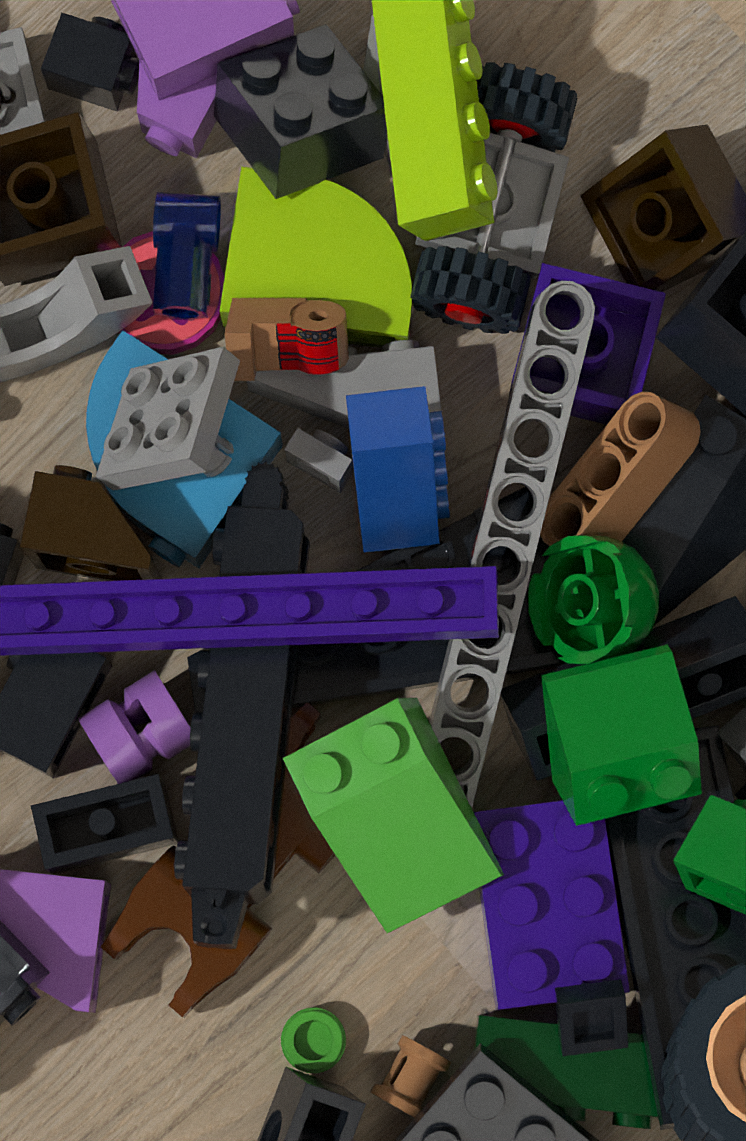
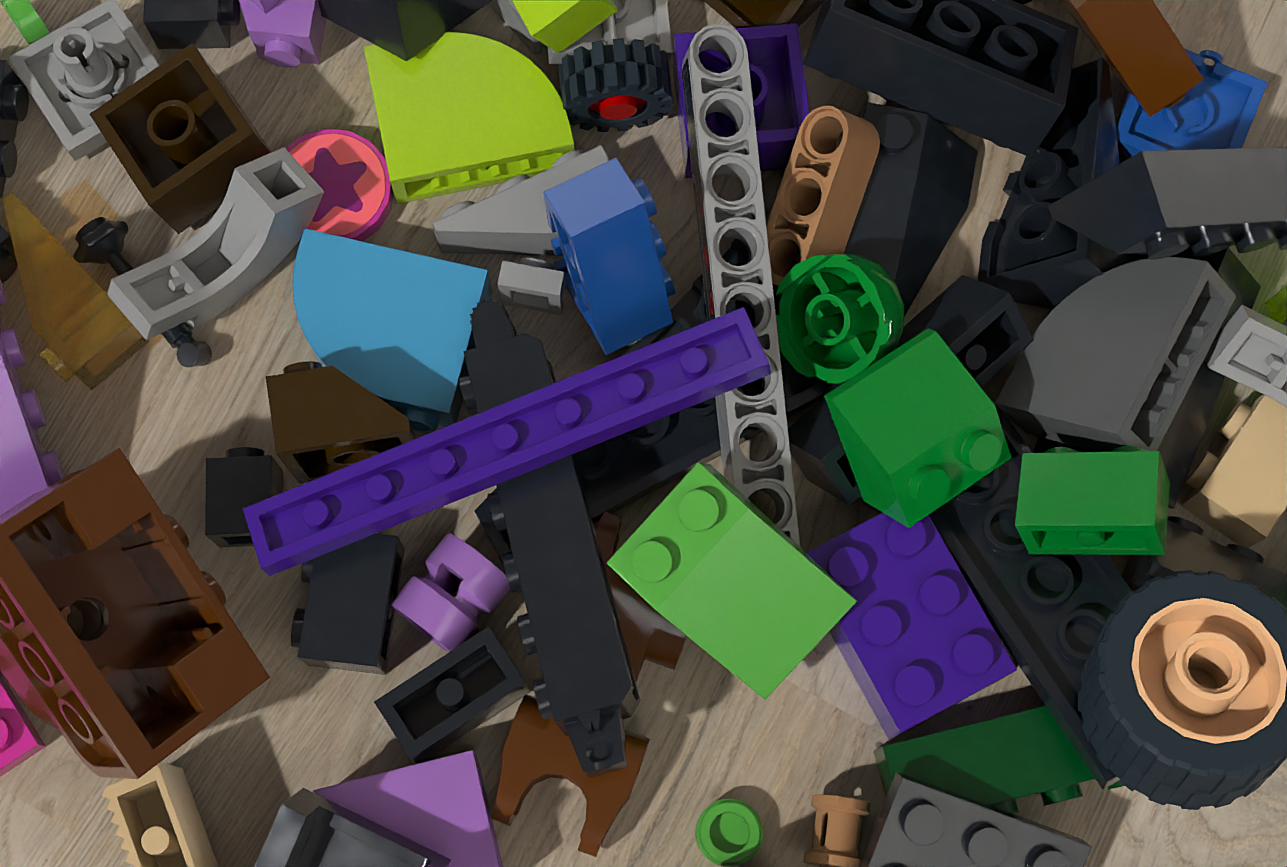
camera: 25 degrees left, 5 degrees down
light grey plate [95,347,240,491] -> none
clear blue piece [153,192,221,321] -> none
medium nougat leg [225,298,349,381] -> none
black plate [555,979,628,1056] -> none

